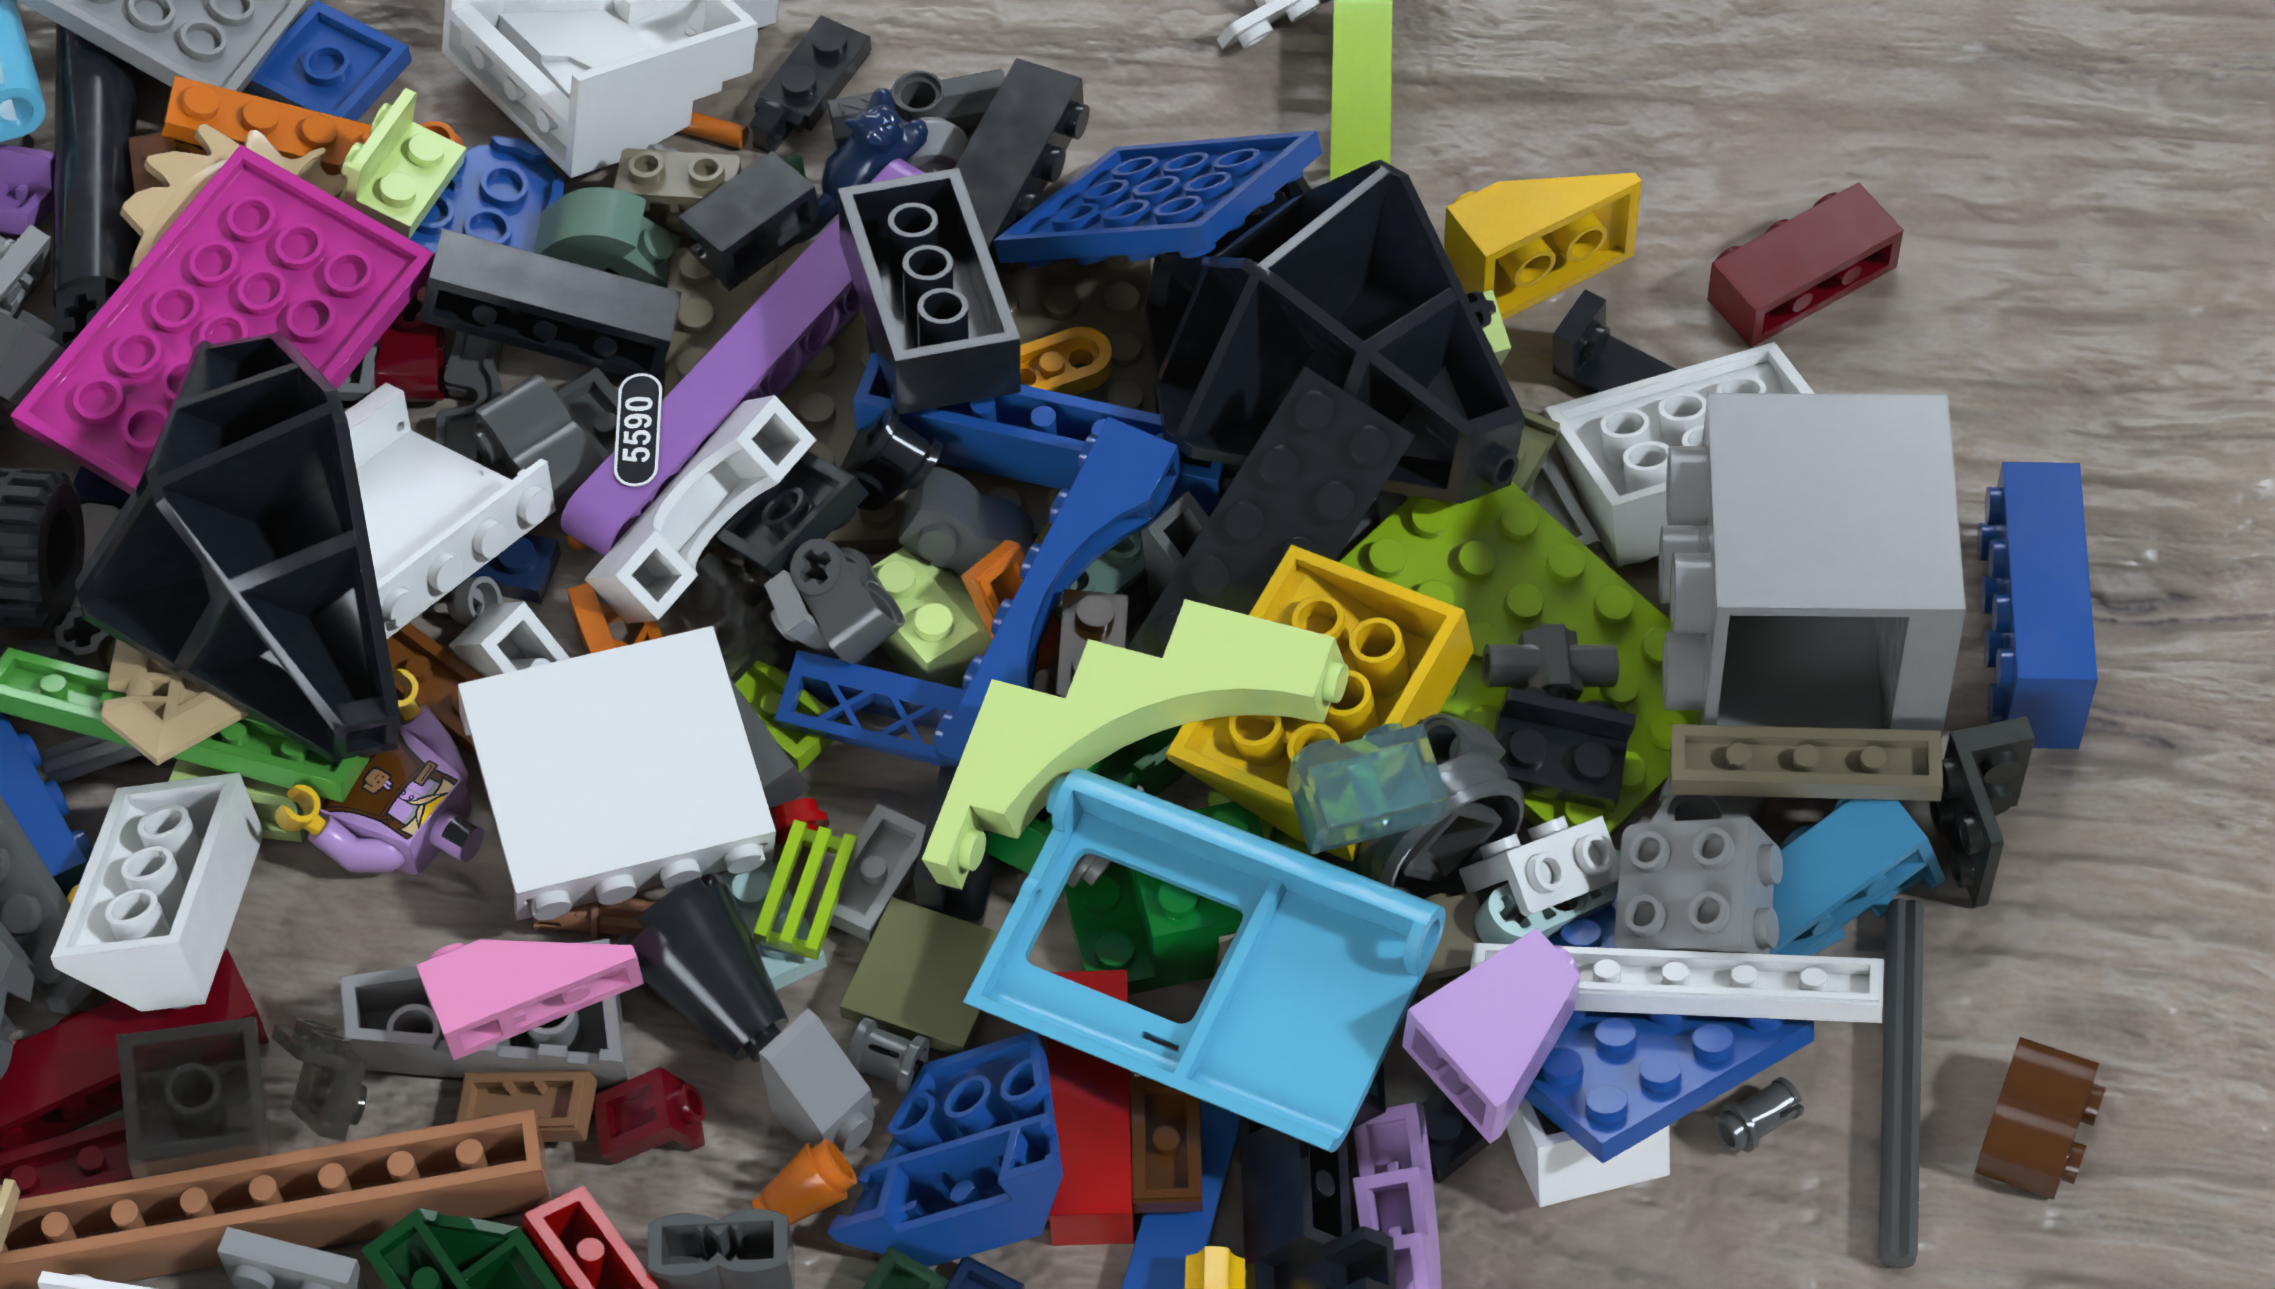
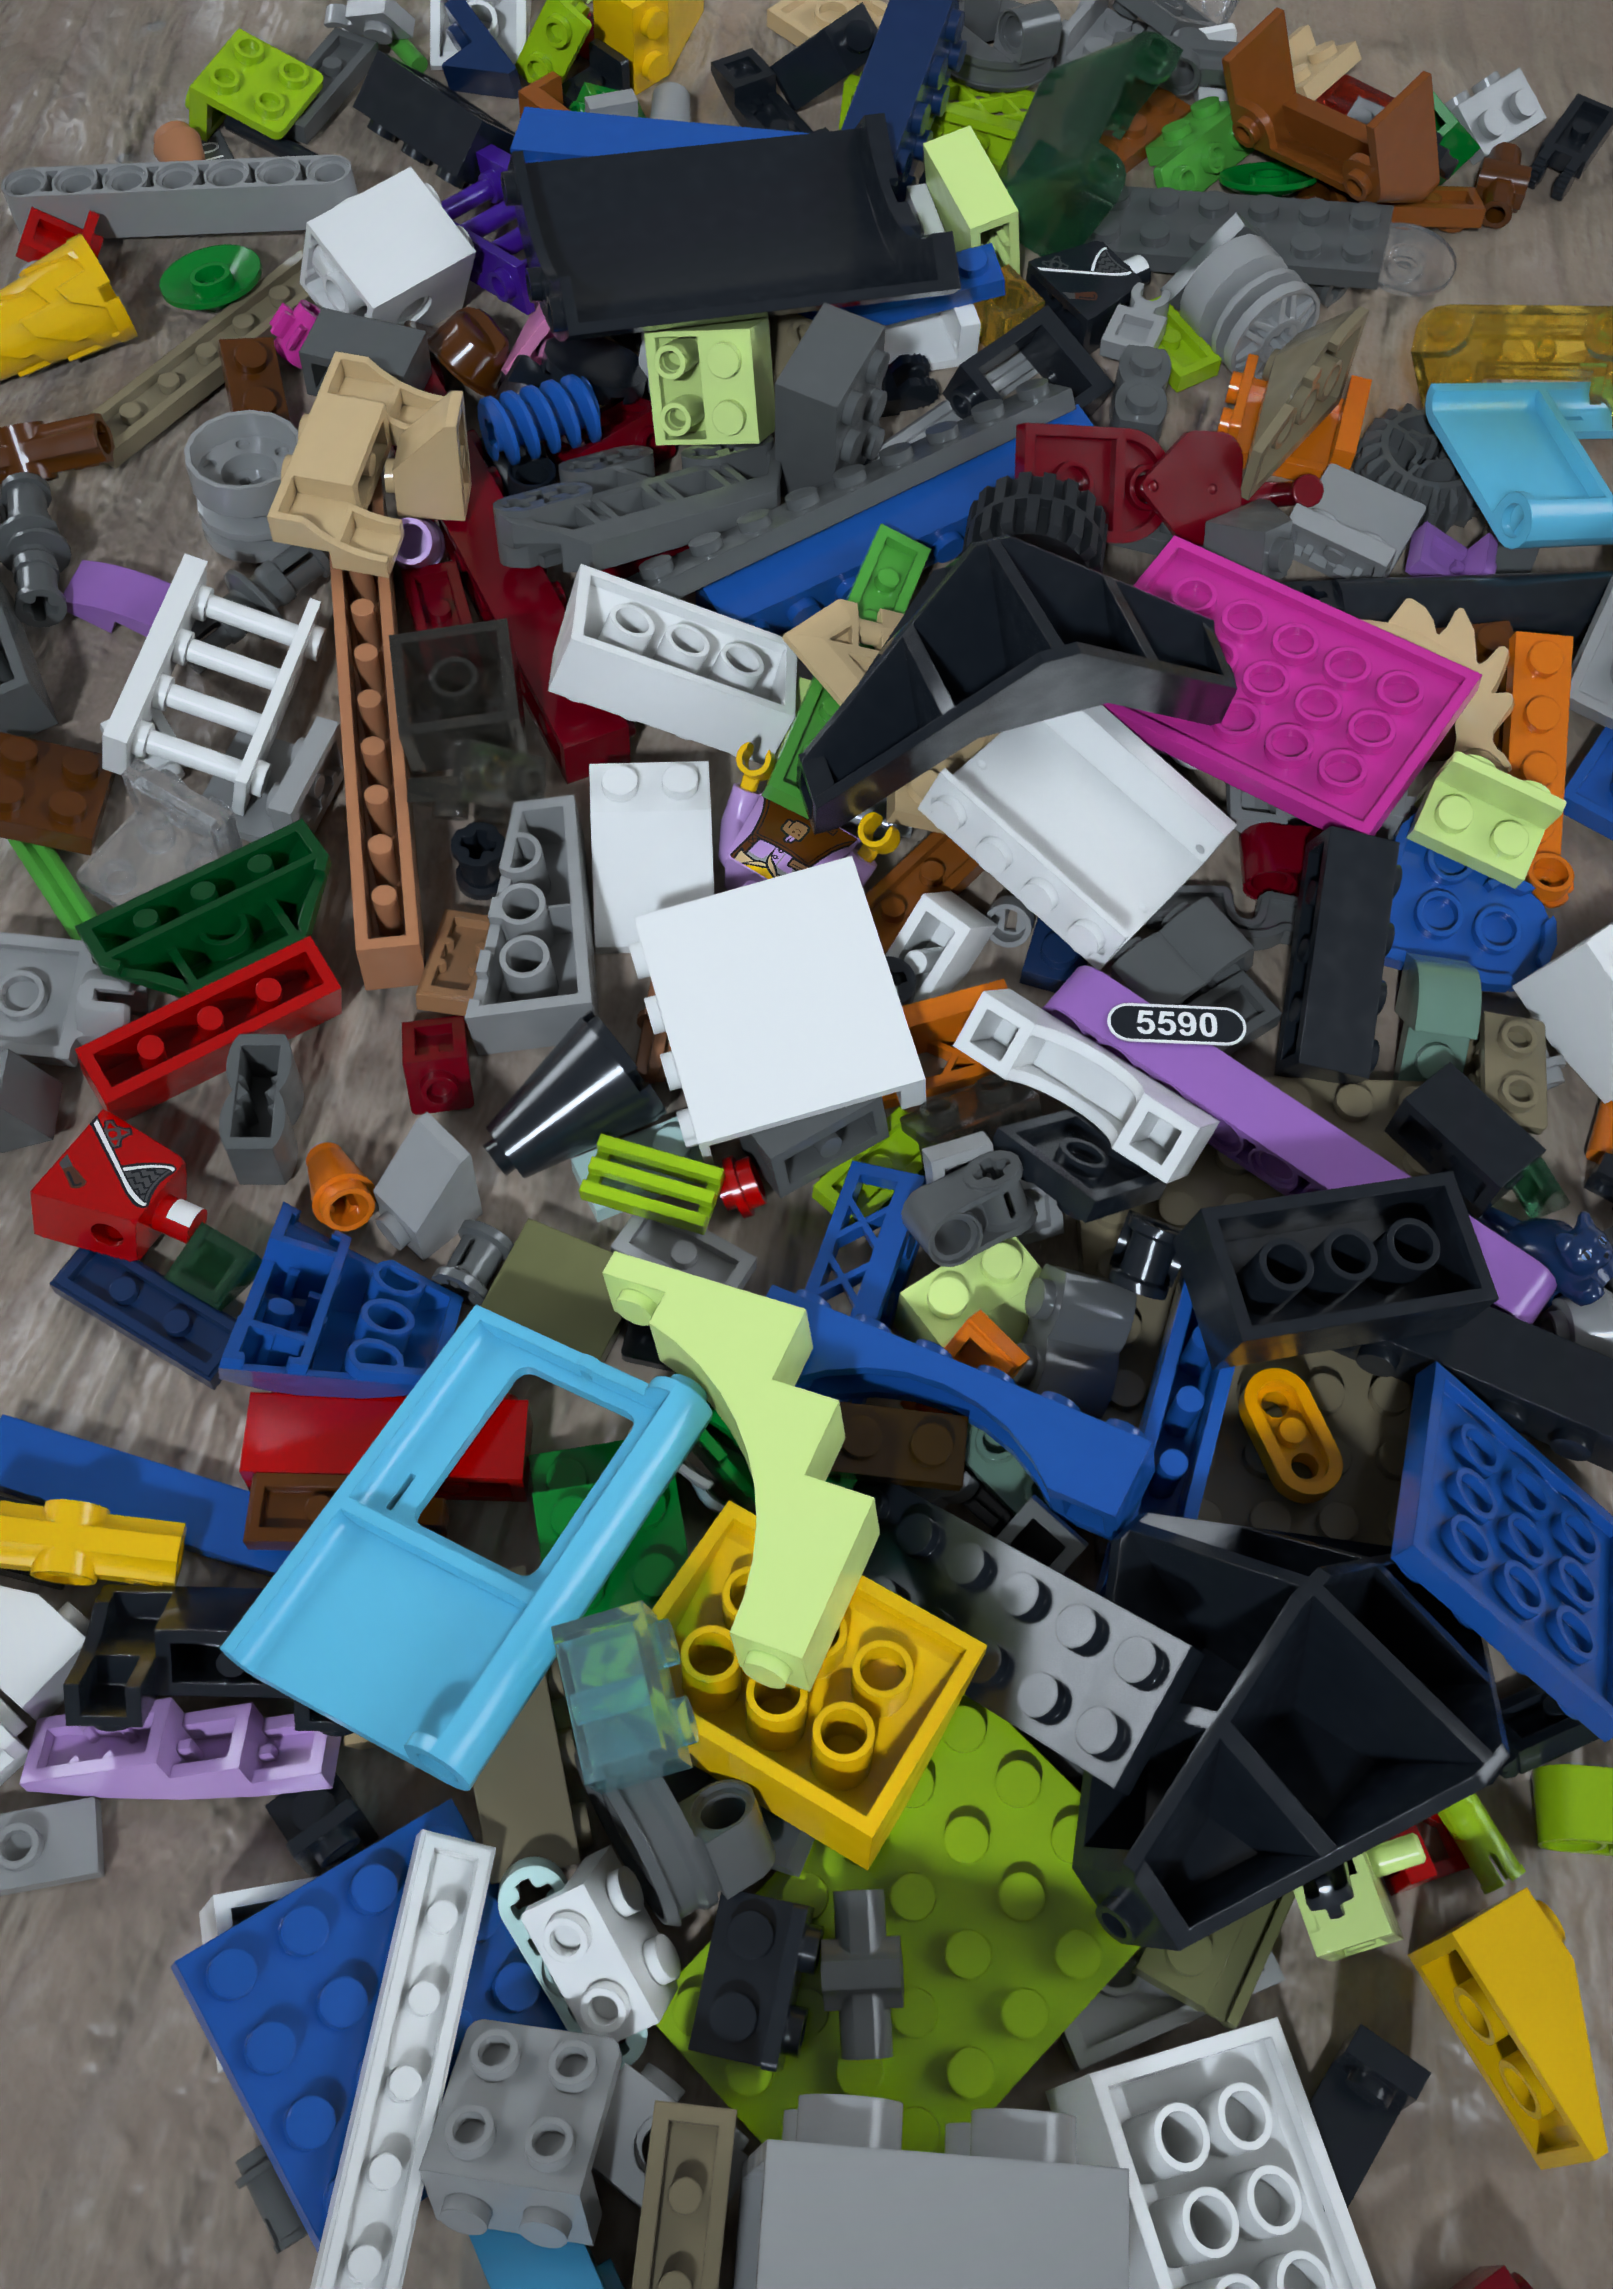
camera: 85 degrees right, 5 degrees up
bright pink slope [416,939,644,1061] -> none
lavender slope [1402,928,1581,1143] -> none
none -> black bush [451,822,505,900]
none -> white slope [589,761,714,954]

